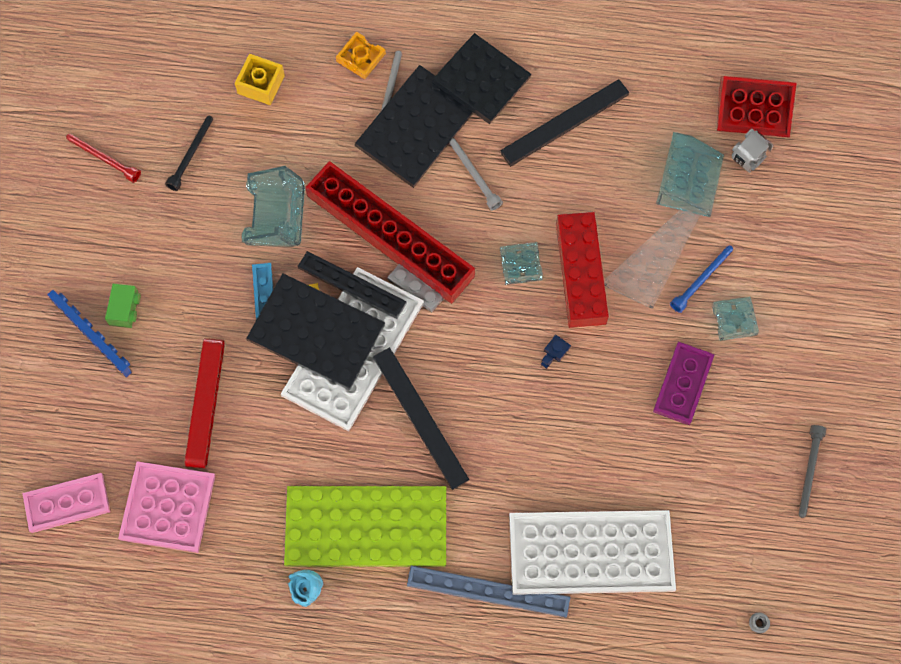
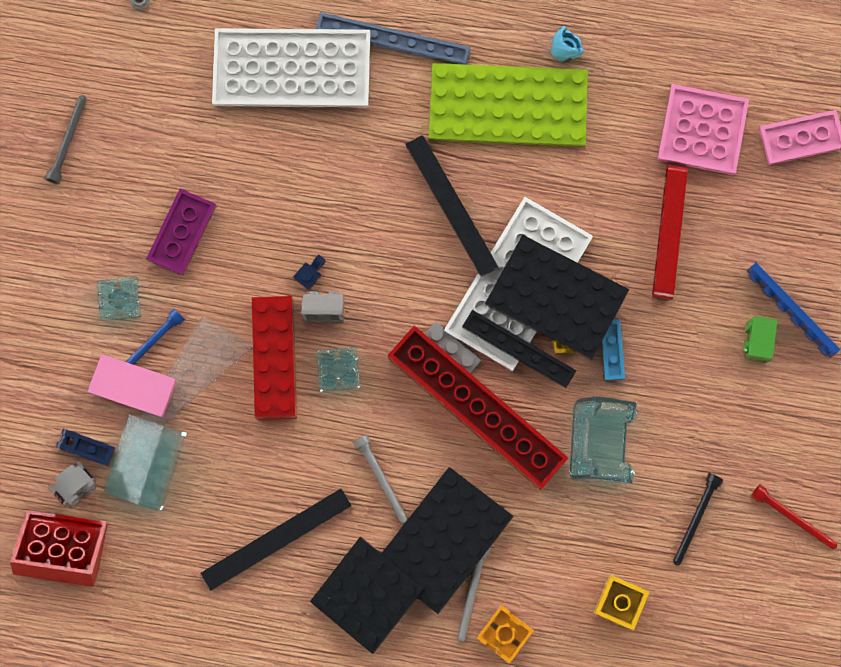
camera: 175 degrees left, 10 degrees up
none -> dark blue plate [56,428,115,466]
none -> bright pink tile [87,354,177,418]
none -> light grey slope [301,291,344,322]

